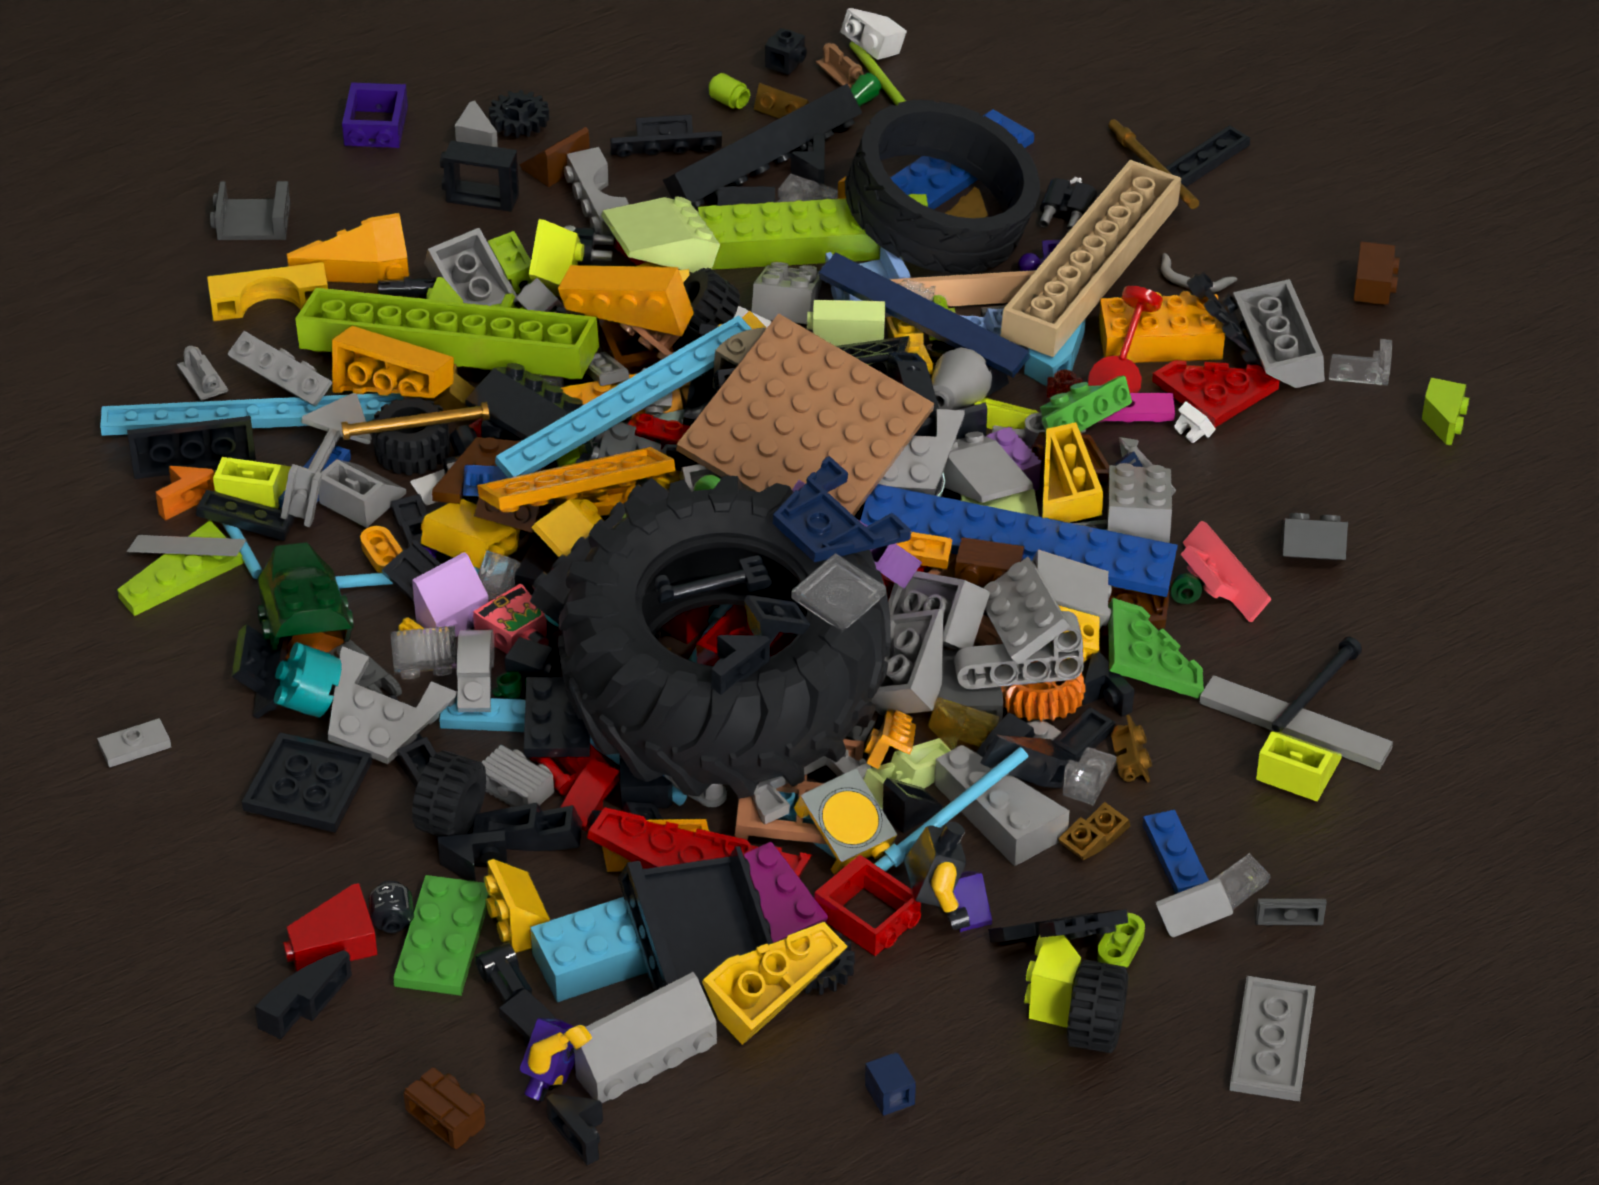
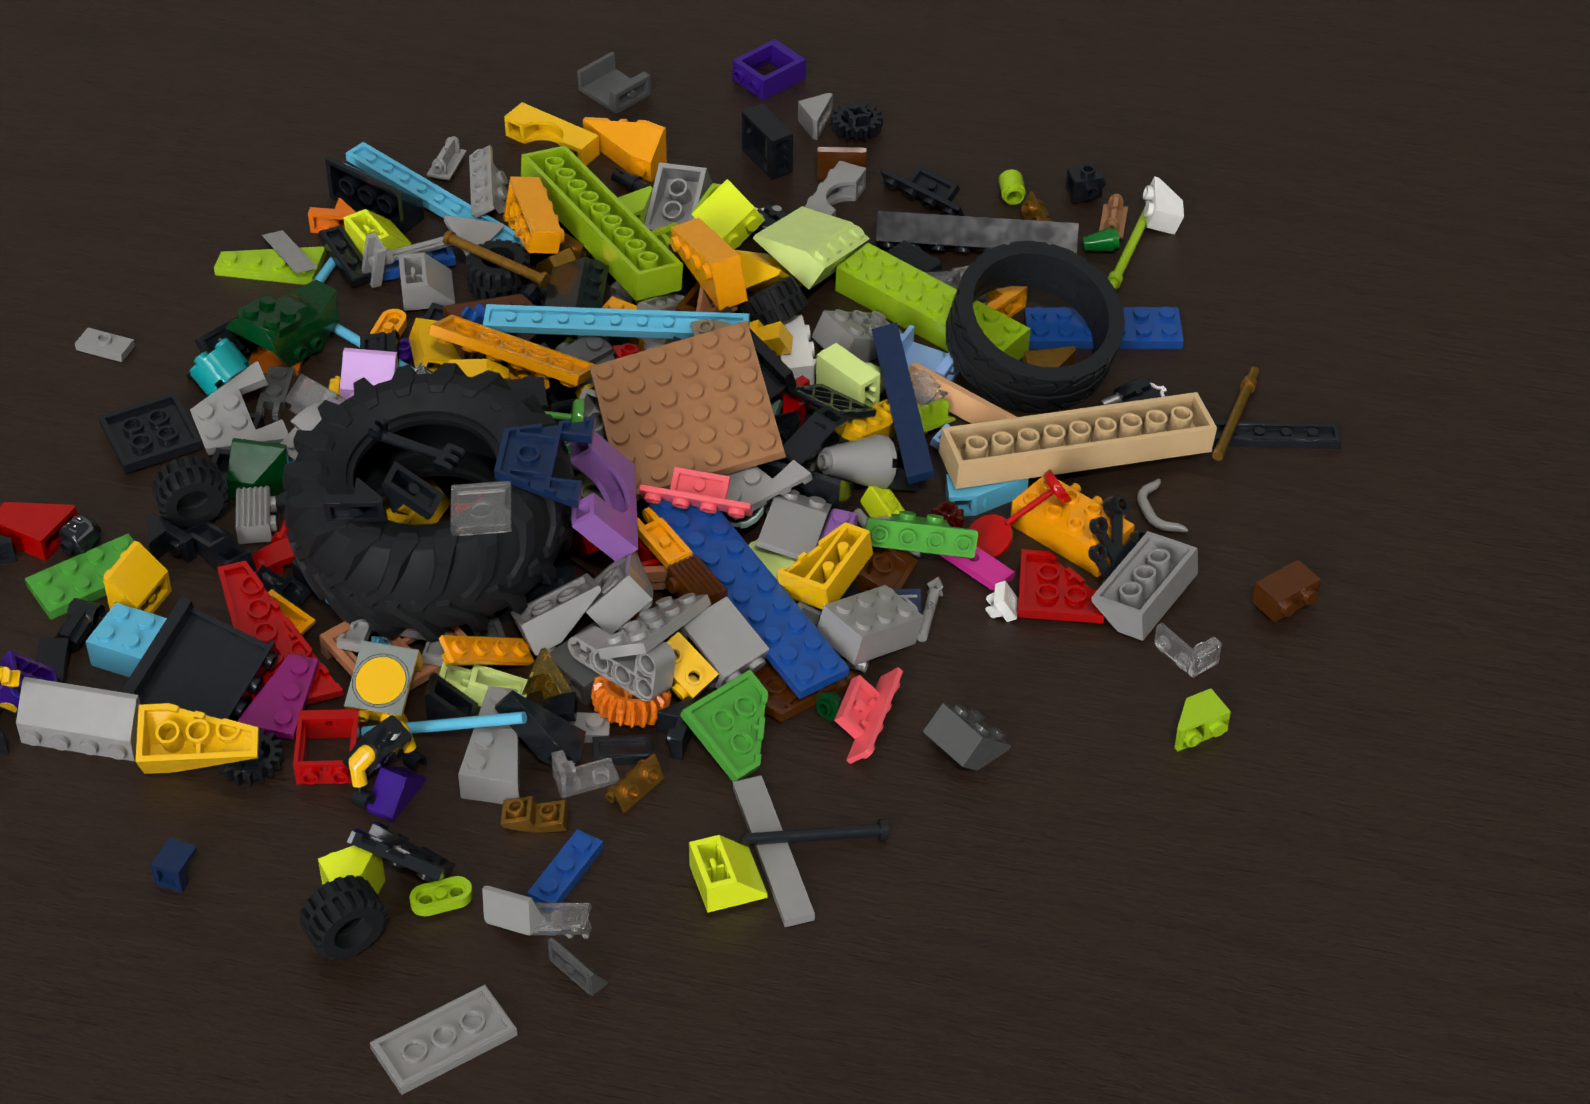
camera: 45 degrees right, 0 degrees up
none -> dark green slope [227,438,289,501]
none -> coral bracket [639,467,753,518]

